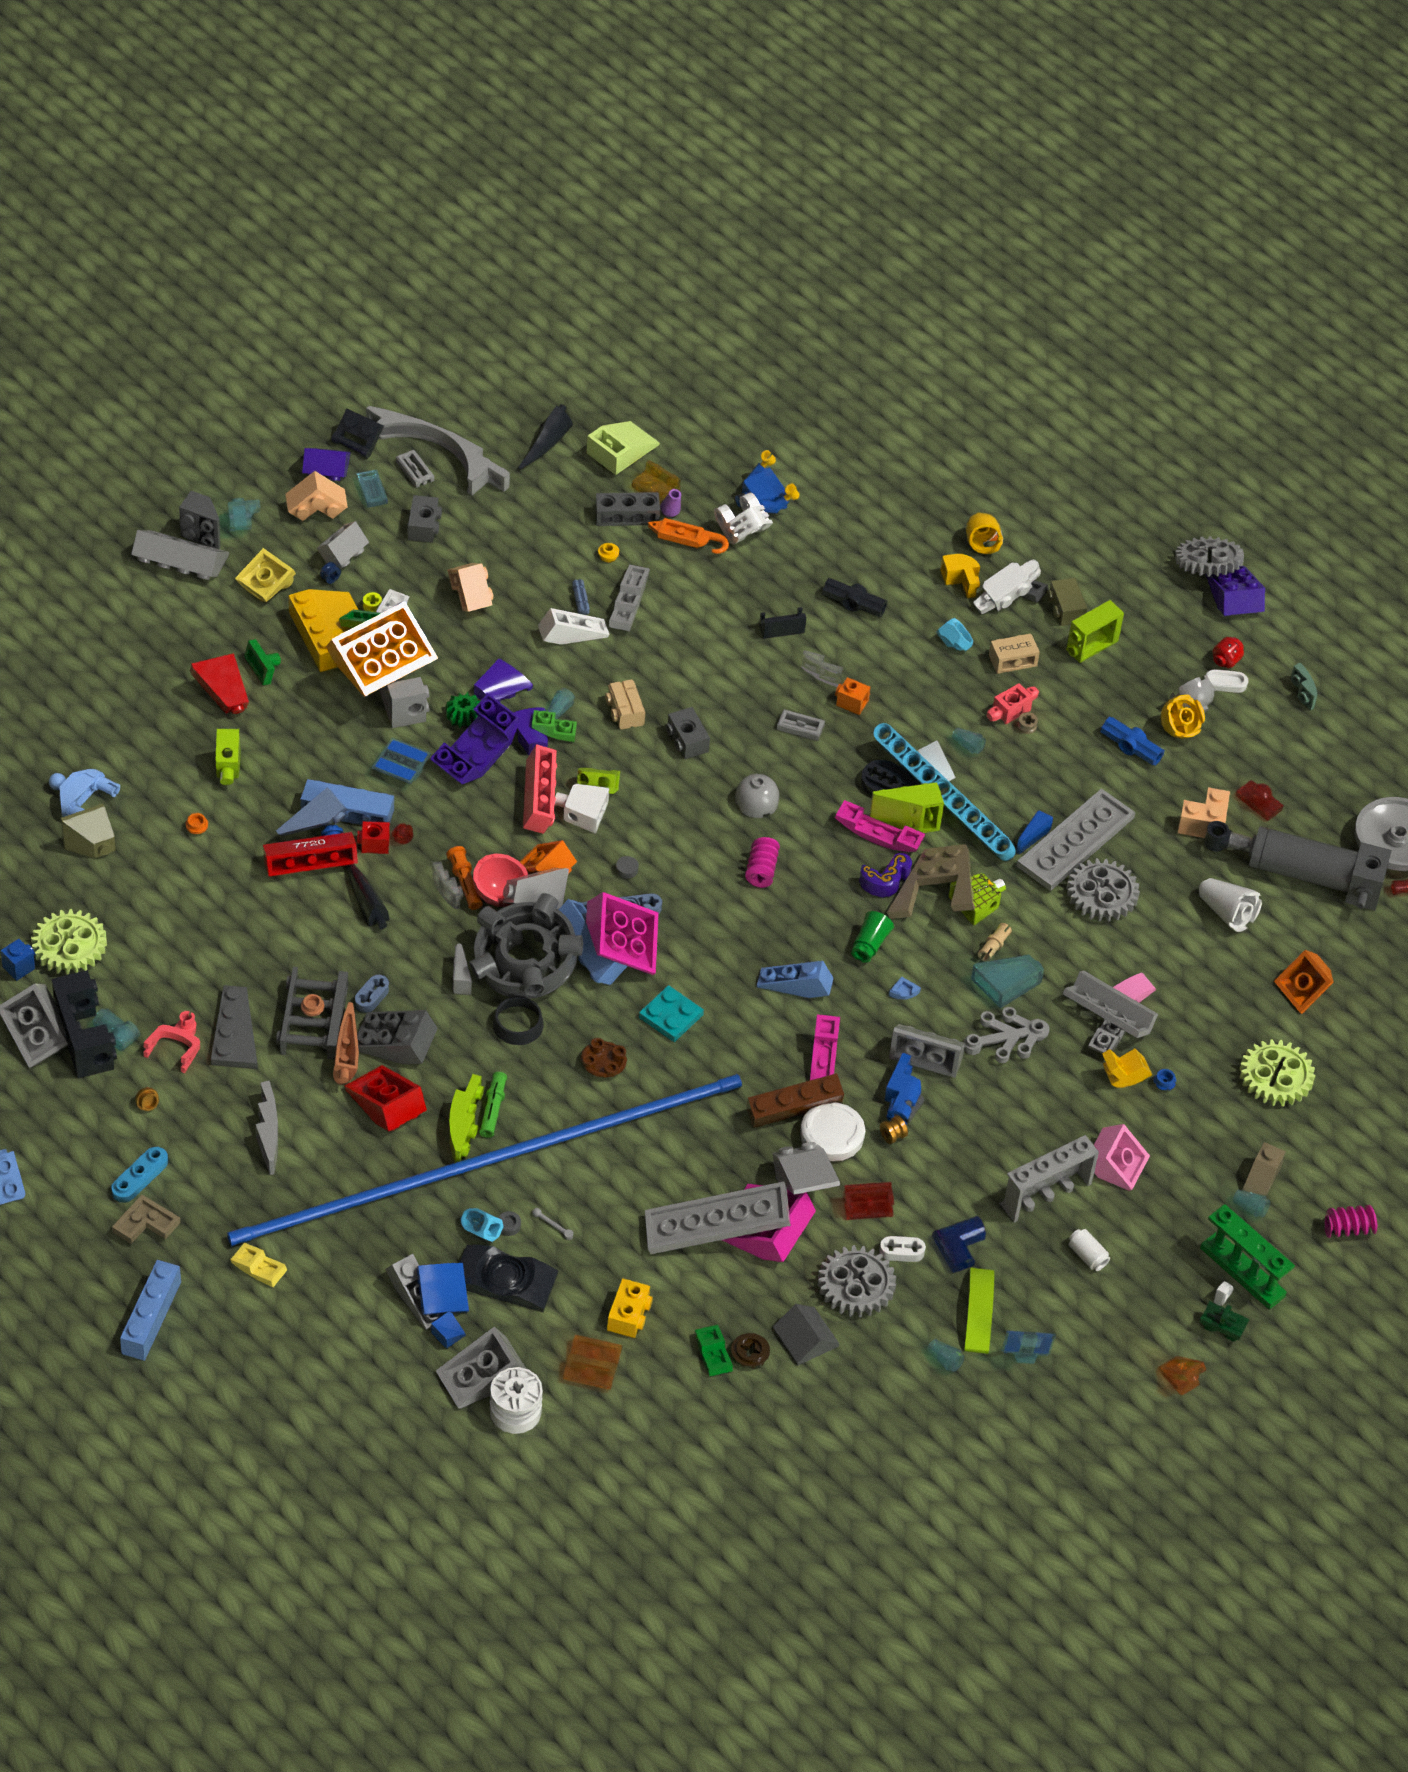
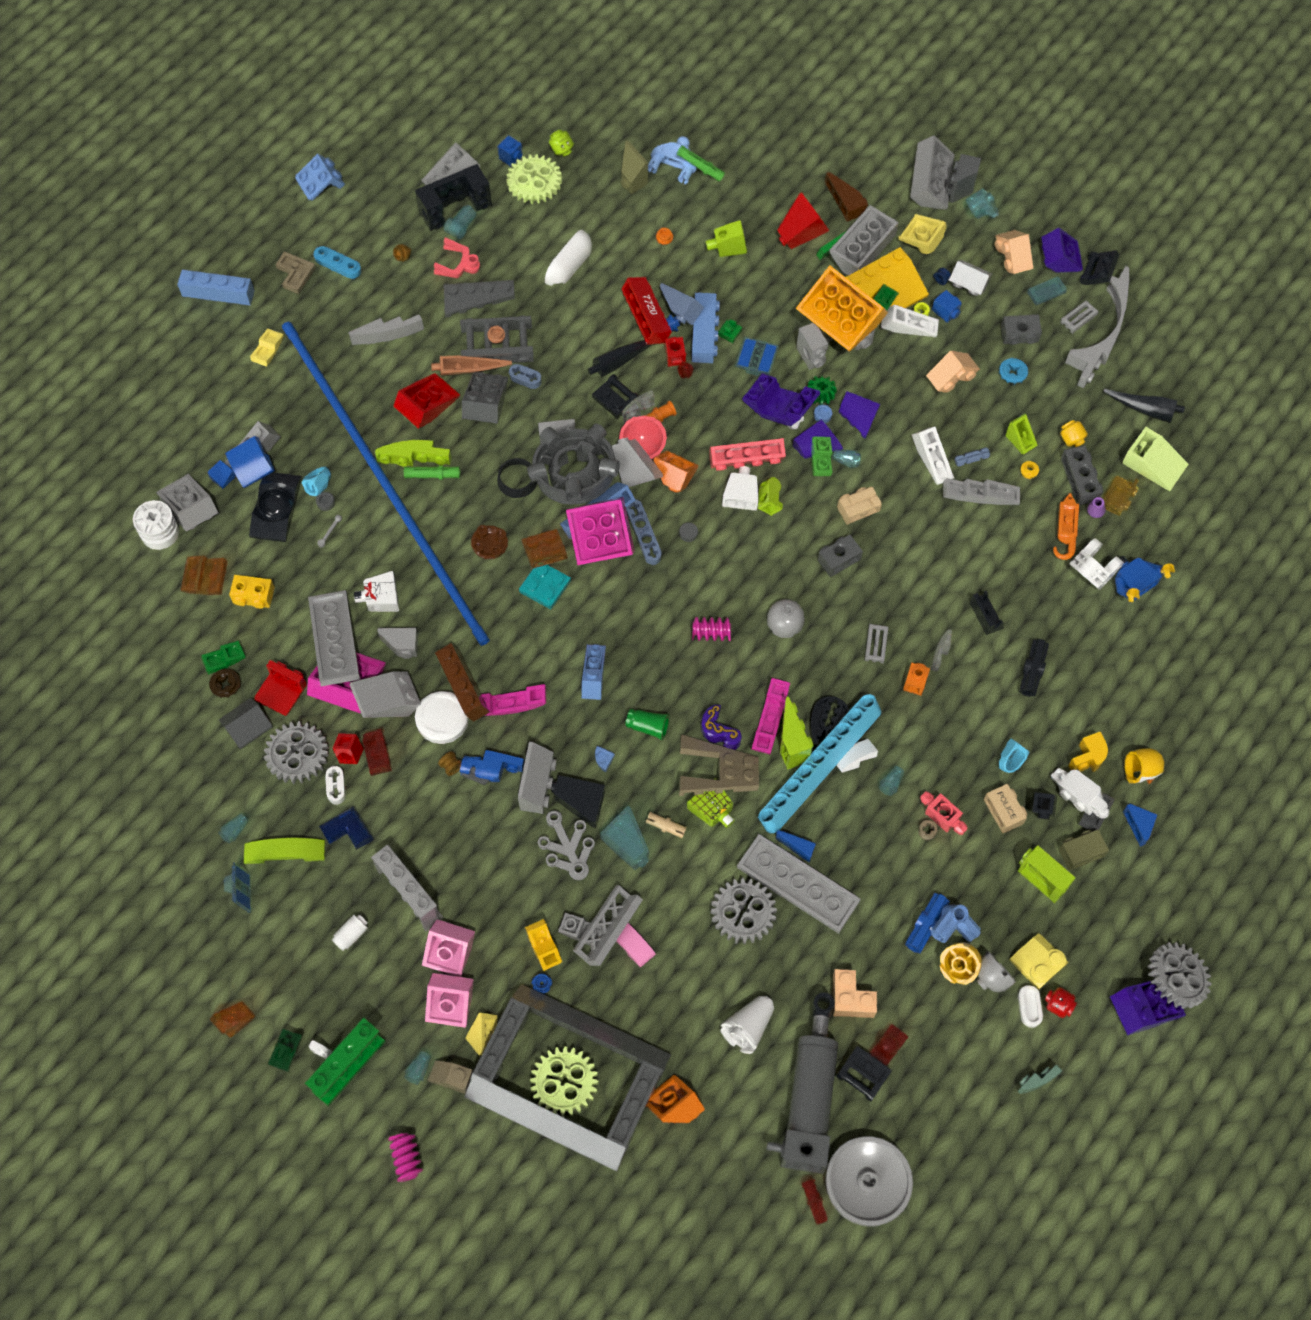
camera: 85 degrees right, 15 degrees up
none -> red bracket [254,660,307,716]
none -> red brick [332,733,364,764]
none -> white torso [354,571,399,612]
none -> light grey slope [378,628,418,659]
none -> bright pink slope [425,973,474,1028]
none -> dark grey slope [465,984,671,1172]
none -> light yellow slope [466,1013,497,1055]
none -> clear orange plate [521,529,568,569]
none -> white brick [545,230,592,286]
none -> lime head [549,129,574,156]
none -> black slope [551,775,605,828]
none -> black plate [592,374,640,419]
none -> bright green pin [676,145,725,182]
none -> green tile [718,319,742,343]
none -> reddish brown slope [825,172,868,222]
none -> light grey slope [830,205,898,275]
none -> black plate [836,1046,892,1102]
none -> medium blue piece [931,905,981,943]
none -> blue brick [932,290,962,323]
none -> dark azure gear [999,358,1028,385]
none -> lime slope [1005,414,1038,455]
none -> light yellow slope [1009,933,1069,990]
none -> black brick [1032,792,1057,820]
none -> yellow head [1060,420,1088,447]
none -> blue slope [1123,804,1157,847]

